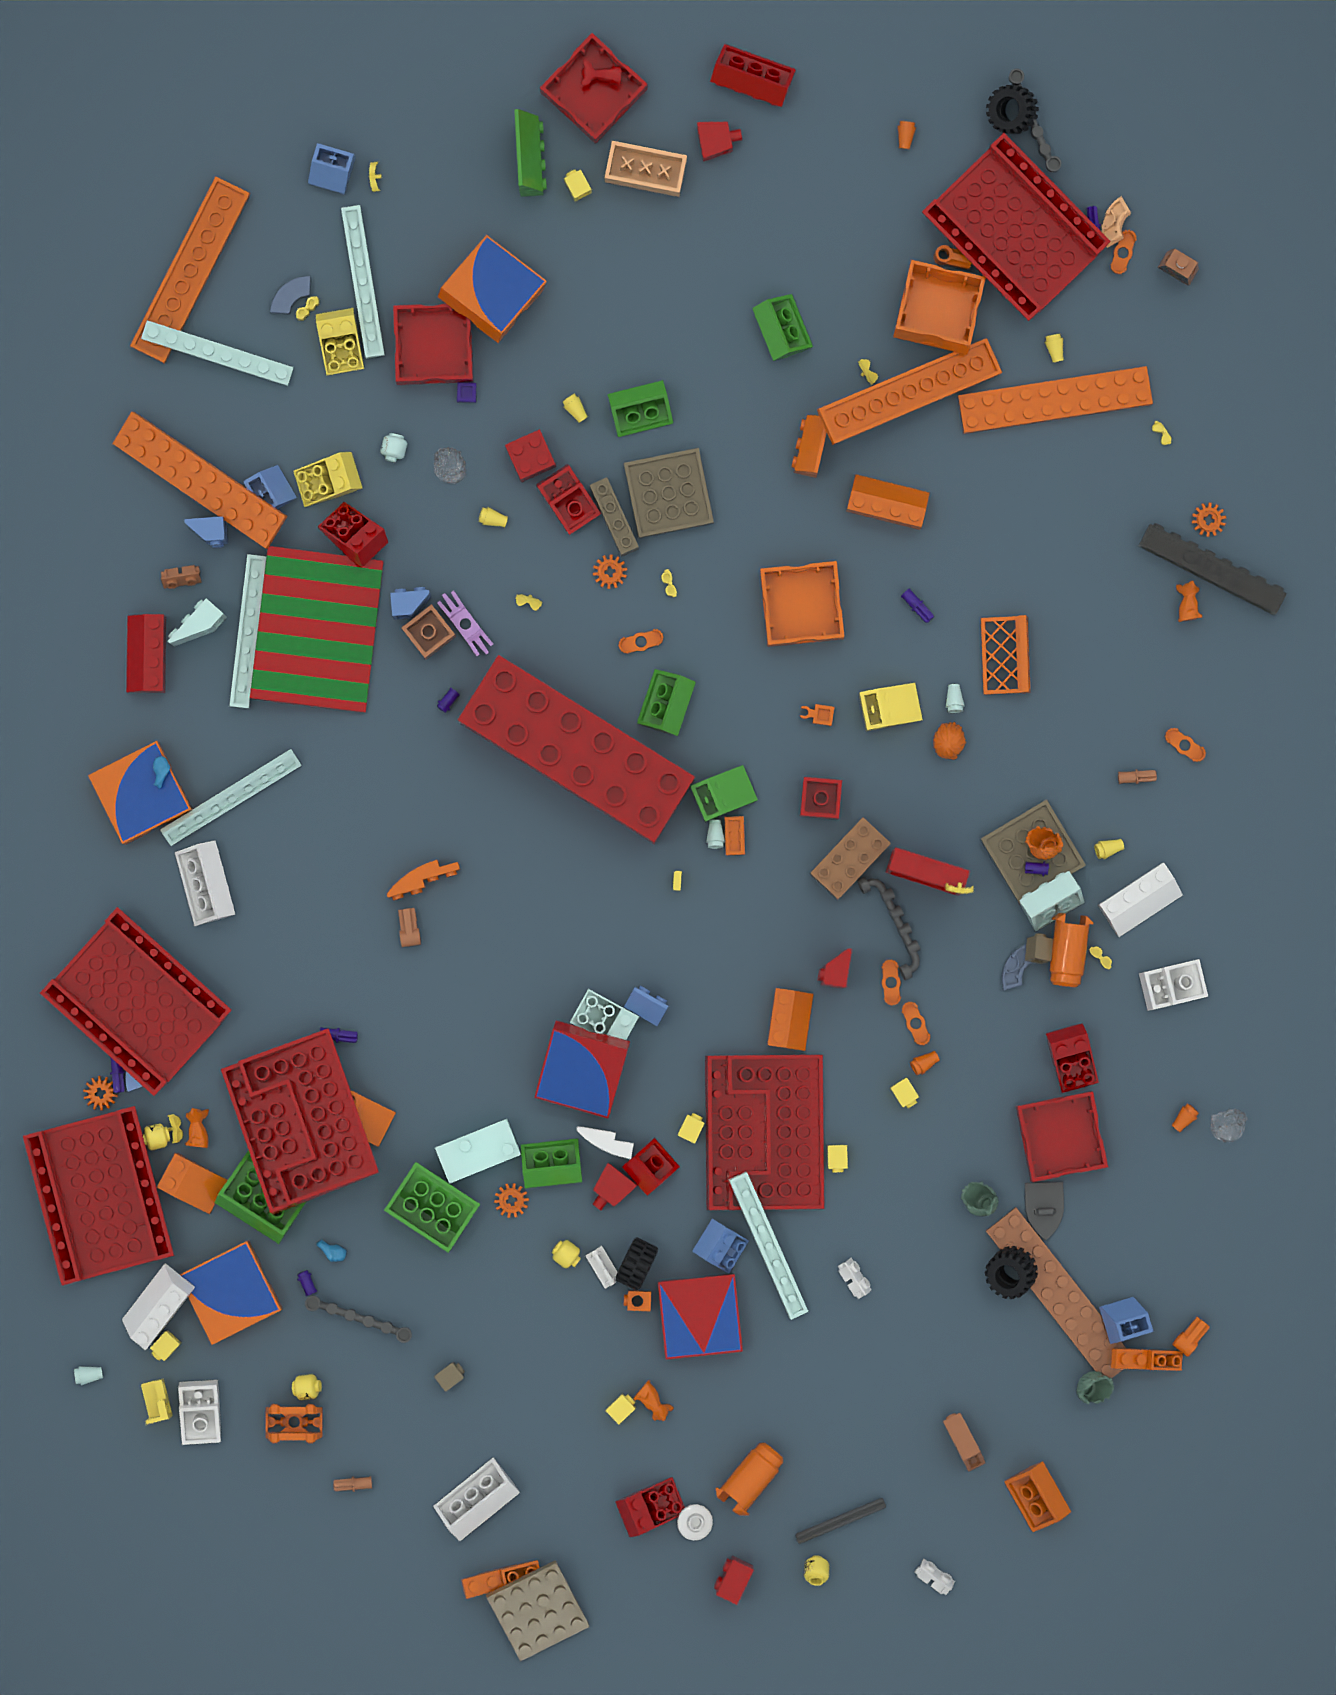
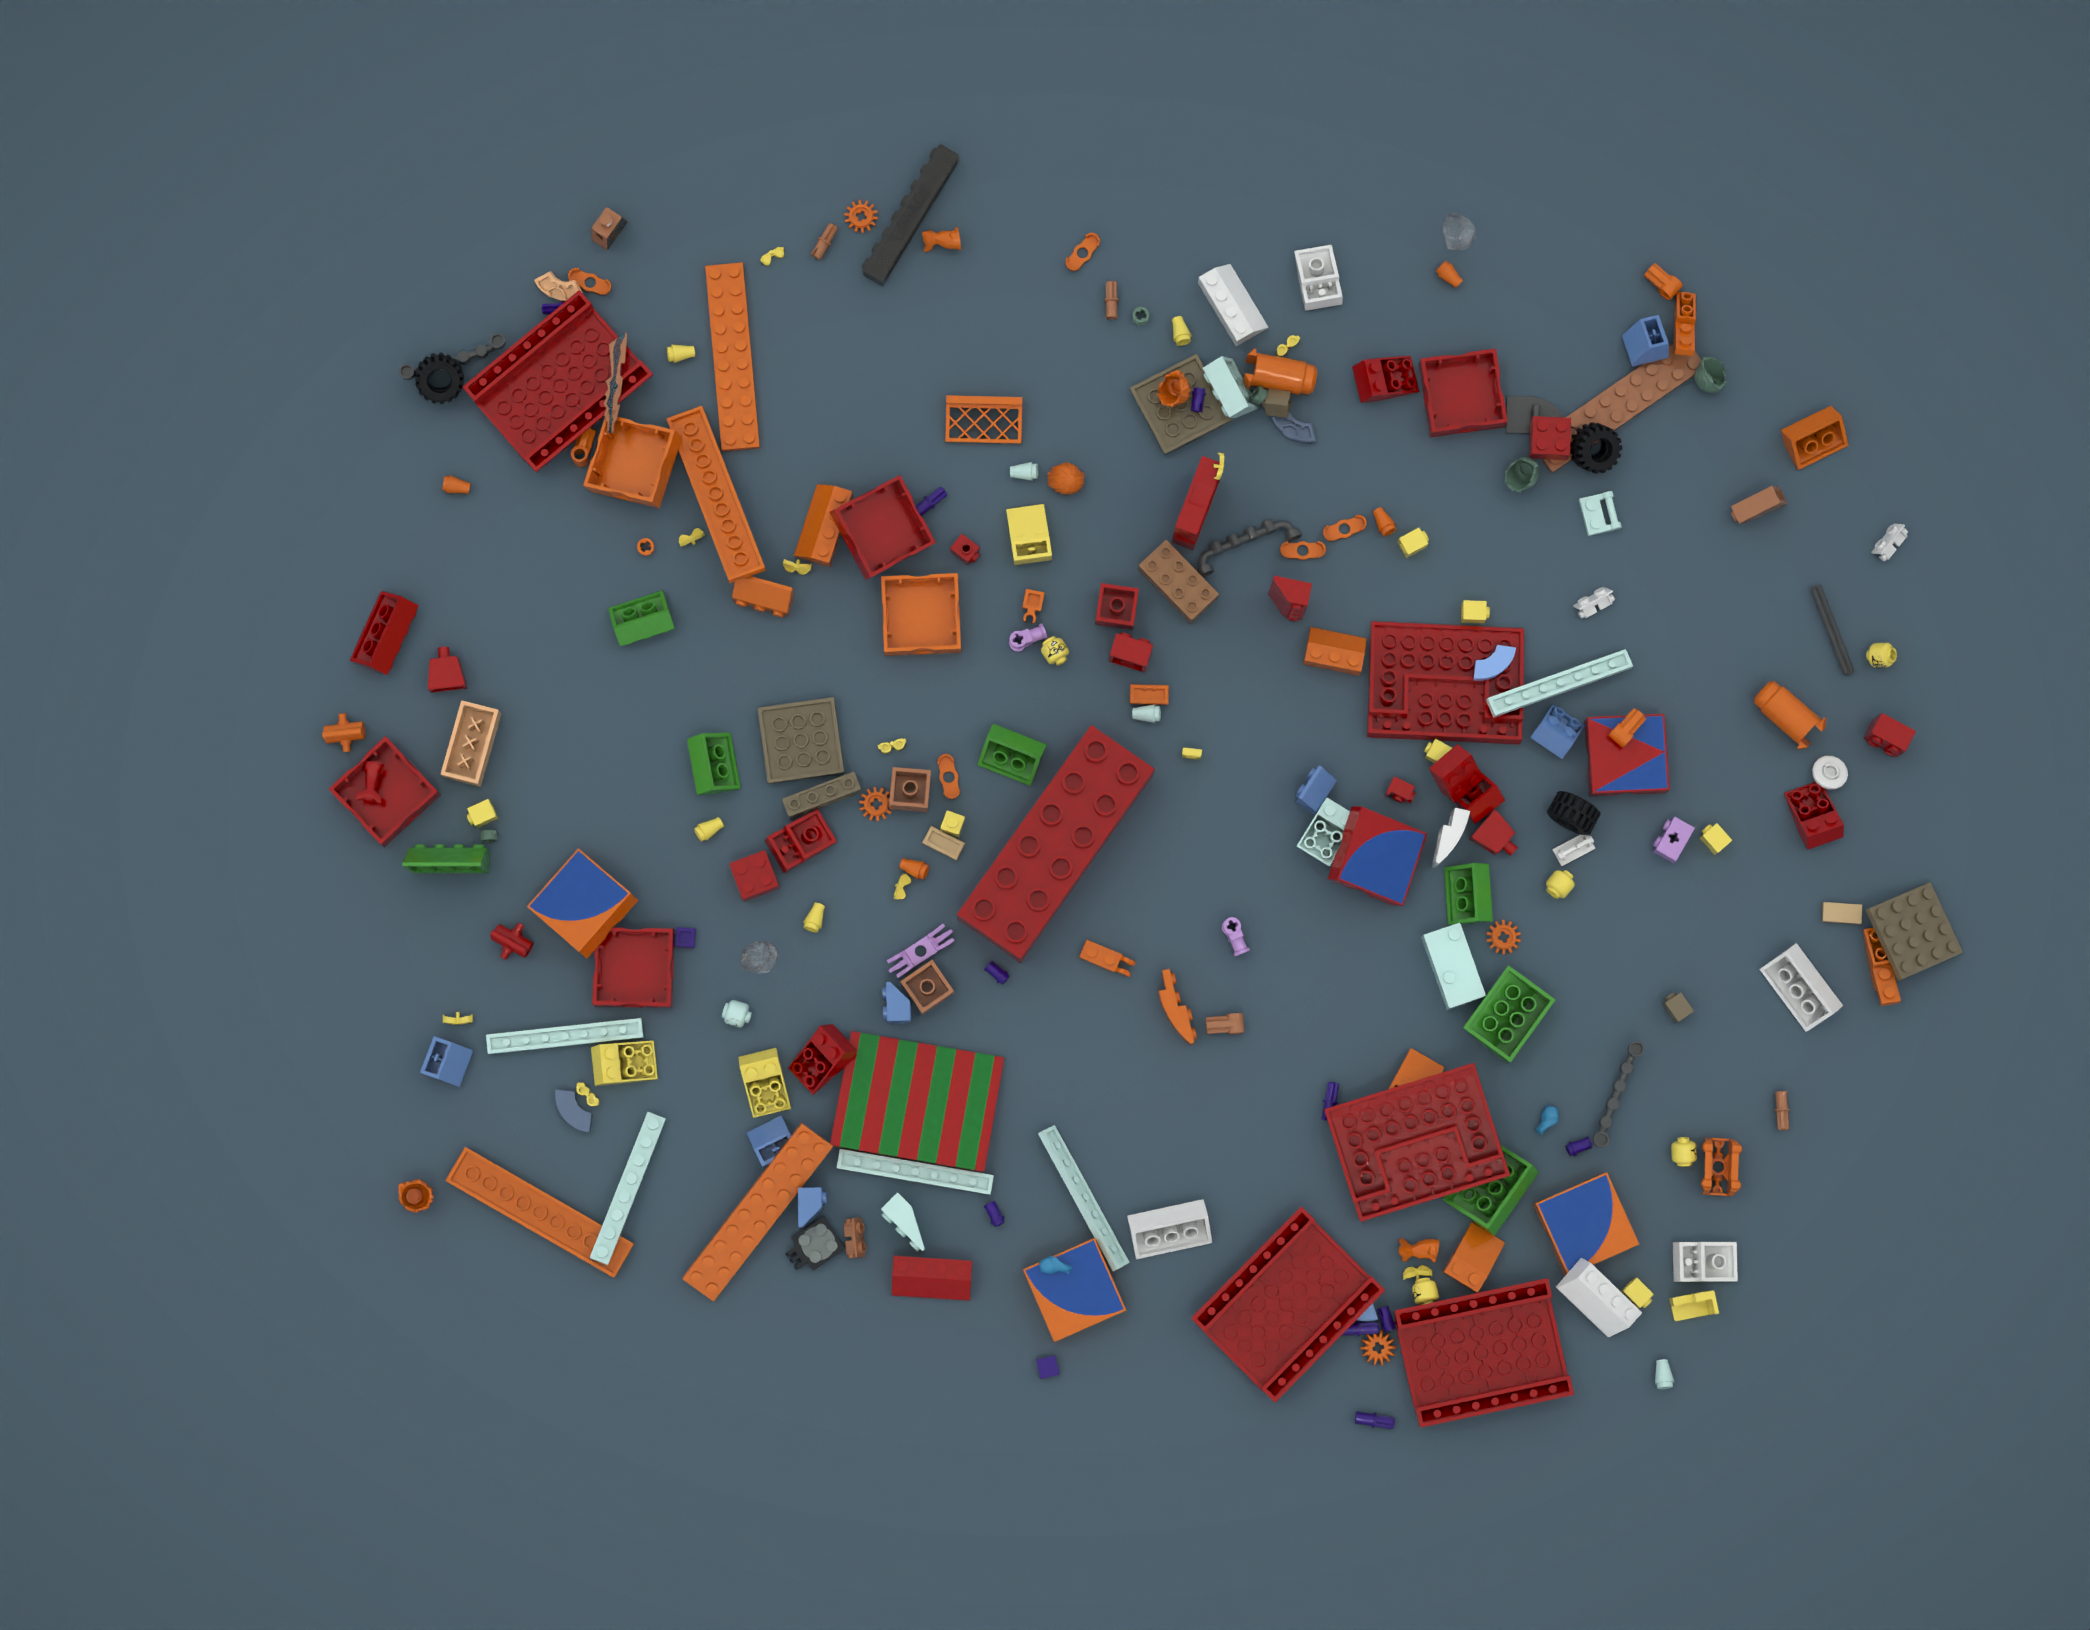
camera: 90 degrees left, 5 degrees down
orange brick [624,1290,651,1311] -> none
orange animal [633,1380,674,1421] -> none
bright green slope [690,765,758,822] -> none
none -> orange pin [322,713,365,752]
none -> orange hair [398,1179,434,1213]
none -> sand green axle [480,830,498,843]
none -> red pin [490,922,534,960]
none -> nougat sword [604,333,627,434]
none -> orange bush [637,538,655,556]
none -> light yellow piece [783,559,812,575]
none -> piece [785,1216,845,1270]
none -> nougat axle [810,223,838,260]
none -> red tile [830,475,936,580]
none -> nougat brick [889,767,931,812]
none -> orange cone [899,858,929,880]
none -> tan tile [922,826,965,861]
none -> light yellow brick [940,810,965,838]
none -> red brick [950,534,981,565]
none -> dark purple pin [984,1201,1005,1227]
none -> lavender connector [1009,623,1048,652]
none -> dark purple tile [1036,1355,1059,1379]
none -> light yellow head [1041,636,1069,666]
none -> orange hinge [1079,940,1136,977]
none -> red brick [1109,632,1153,673]
none -> sand green bush [1132,307,1149,326]
none -> lavender connector [1222,917,1250,957]
none -> sand green axle [1250,386,1268,405]
none -> dark purple axle [1355,1411,1395,1429]
none -> dark purple pin [1377,1306,1396,1332]
none -> red brick [1384,776,1416,803]
none -> red brick [1429,744,1484,803]
none -> light blue tile [1473,645,1516,681]
none -> red brick [1529,416,1571,460]
none -> light aqua plate [1579,491,1622,536]
none -> orange piece [1608,708,1646,748]
none -> lavender brick [1653,817,1695,863]
none -> tan tile [1822,902,1862,925]

